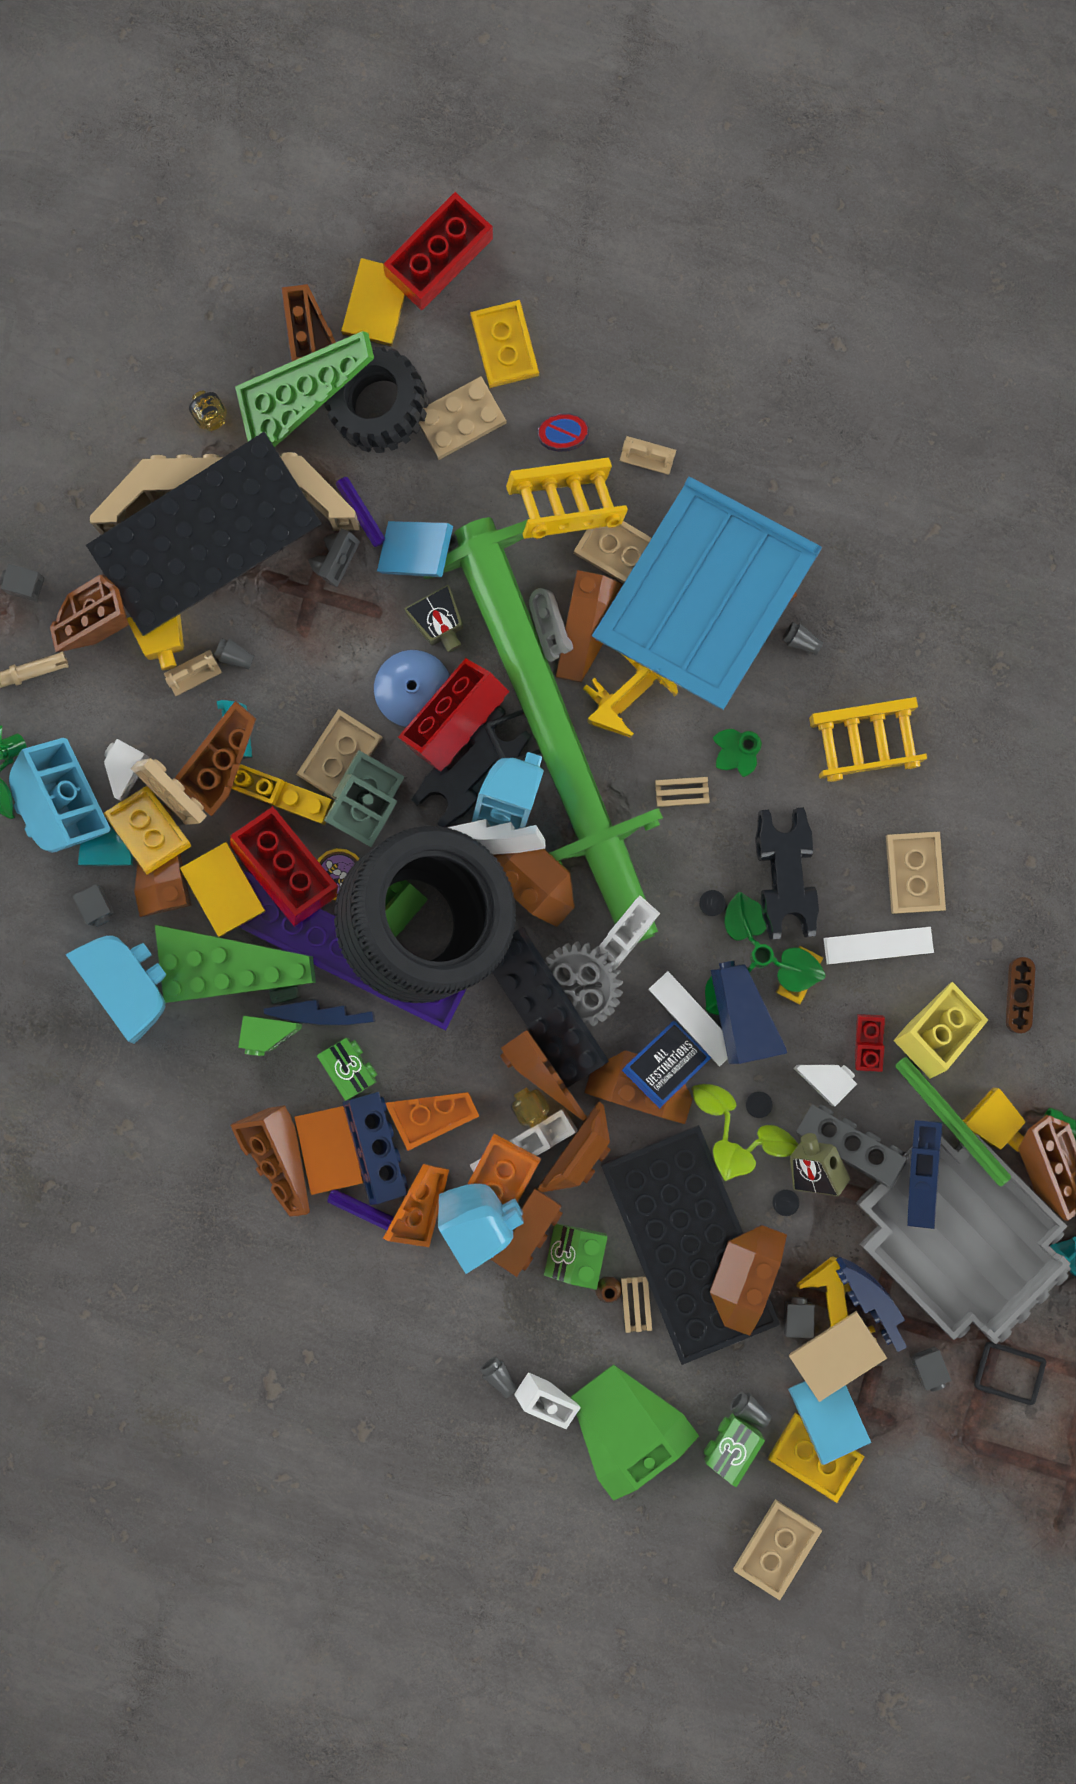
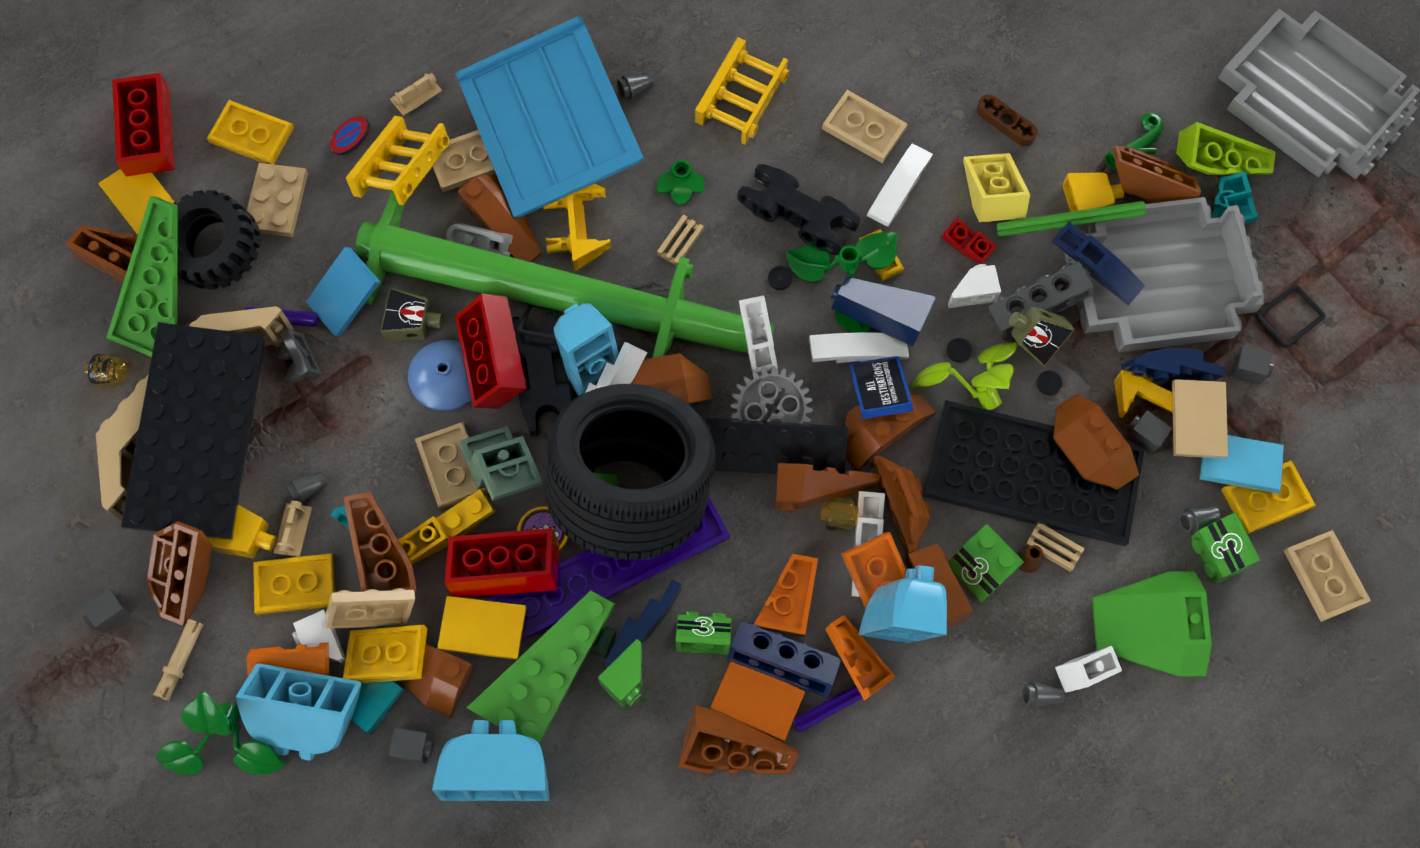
camera: 55 degrees left, 15 degrees down
none -> orange wing [246,642,329,676]
none -> yellow tile [253,553,336,615]

